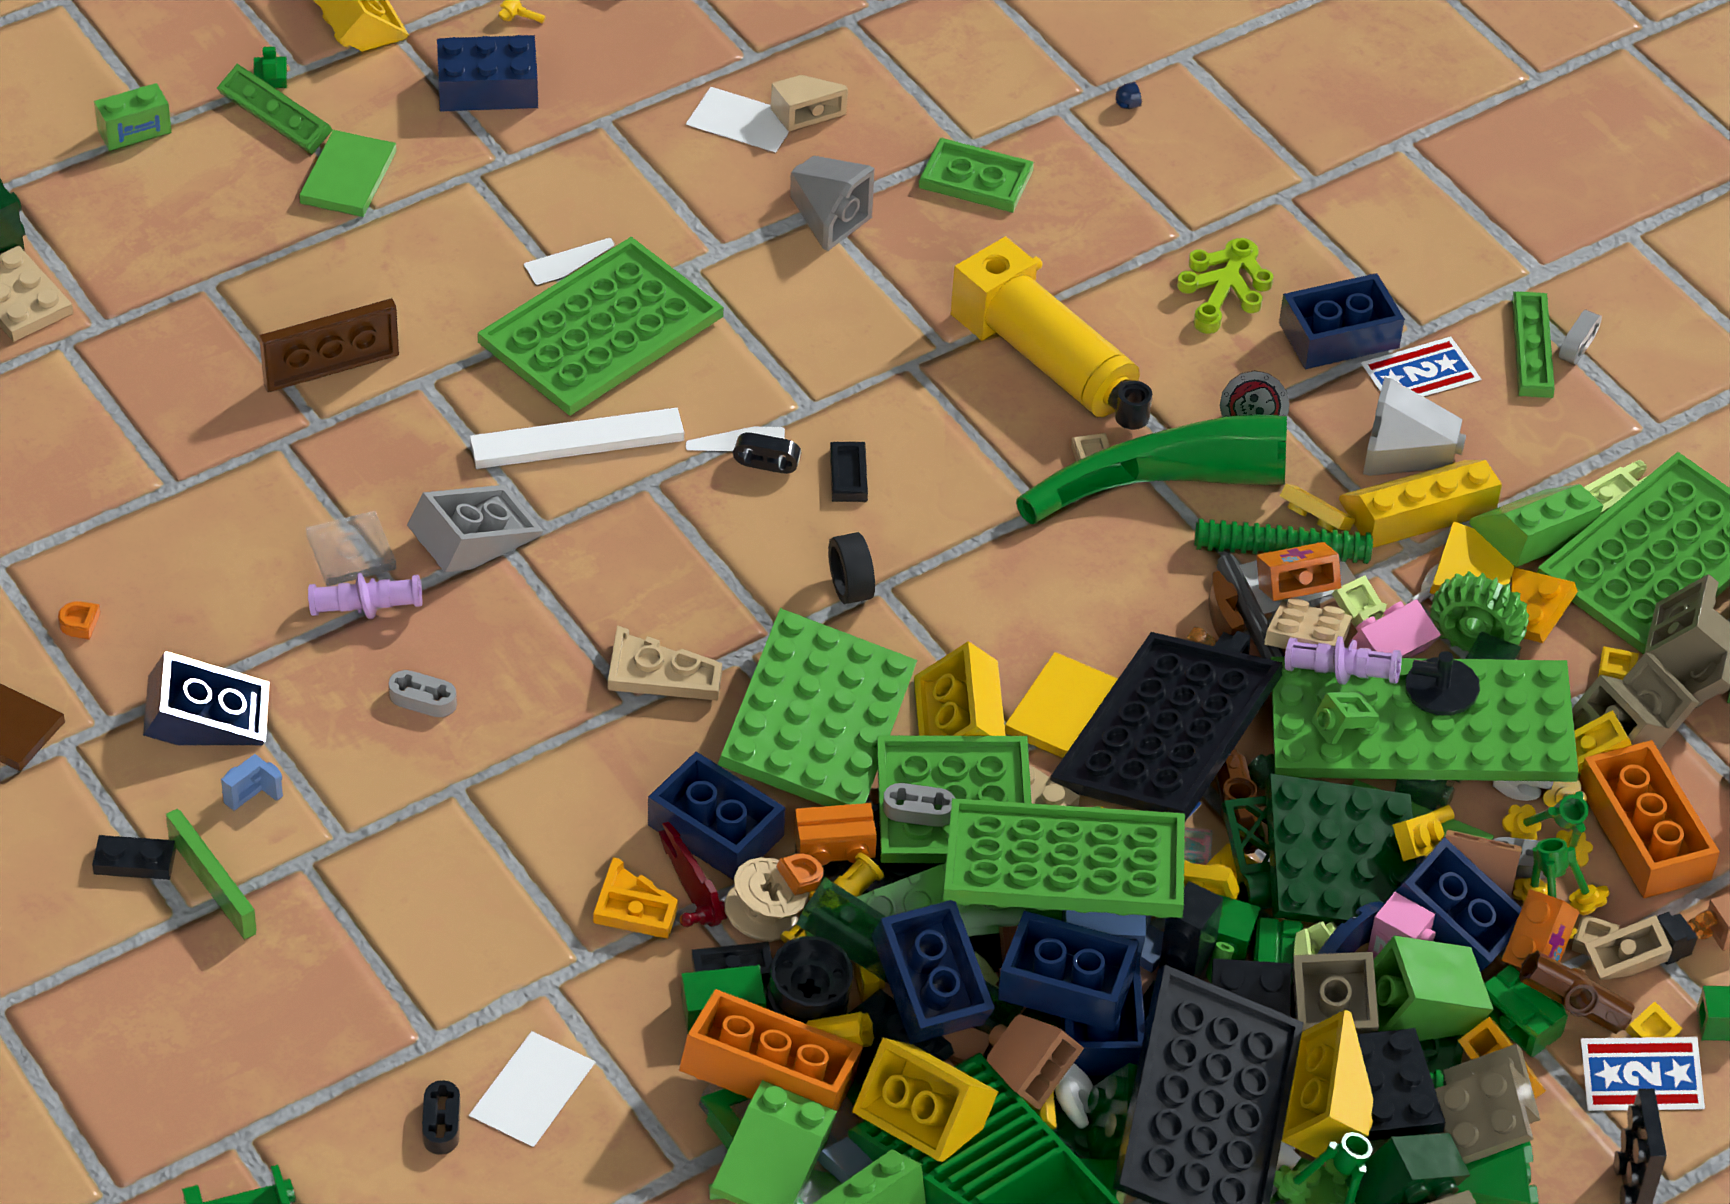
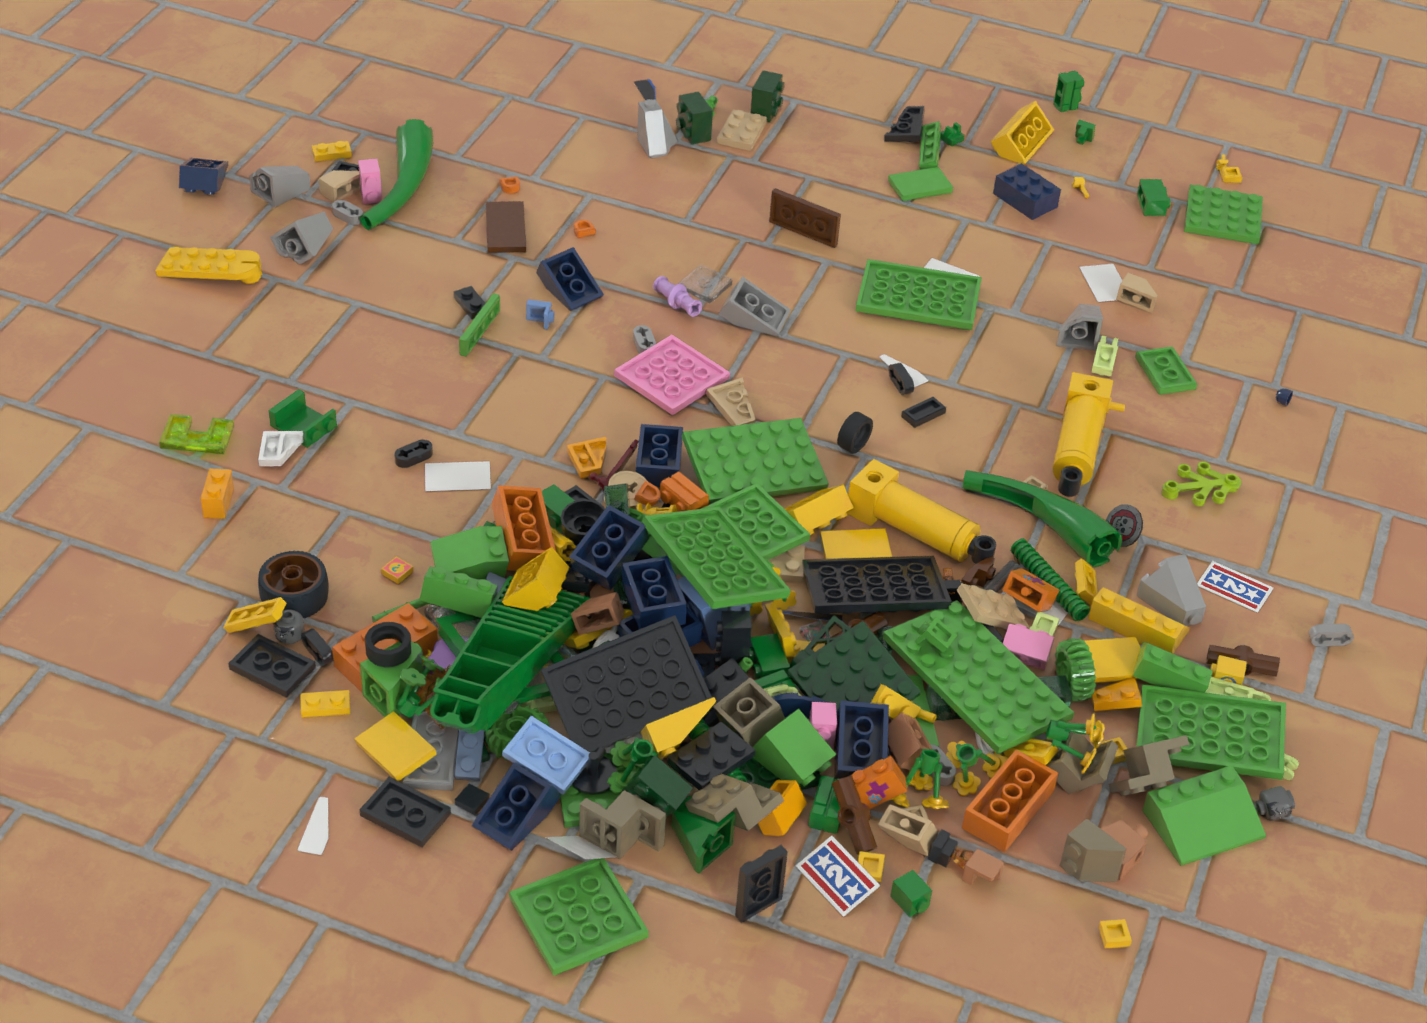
camera: 55 degrees right, 5 degrees down
bright green brick [94,83,172,151] -> none
white tile [470,408,684,469] -> none
light grey beam [883,783,955,827] -> none
dark blue brick [1279,273,1405,370] -> none
lavender piece [1285,636,1402,685] -> none
black shield [1405,651,1480,715] -> none
bright green tile [1512,291,1555,398] -> none
none -> bright pink plate [614,335,730,415]
none -> yellow piece [846,459,996,564]
none -> black wing [884,106,925,142]
none -> plant [1046,713,1105,774]
none -> yellowish green hinge [1091,335,1118,376]
none -> reddish brown piece [1206,645,1280,677]
none -> yellow brick [1210,655,1247,685]

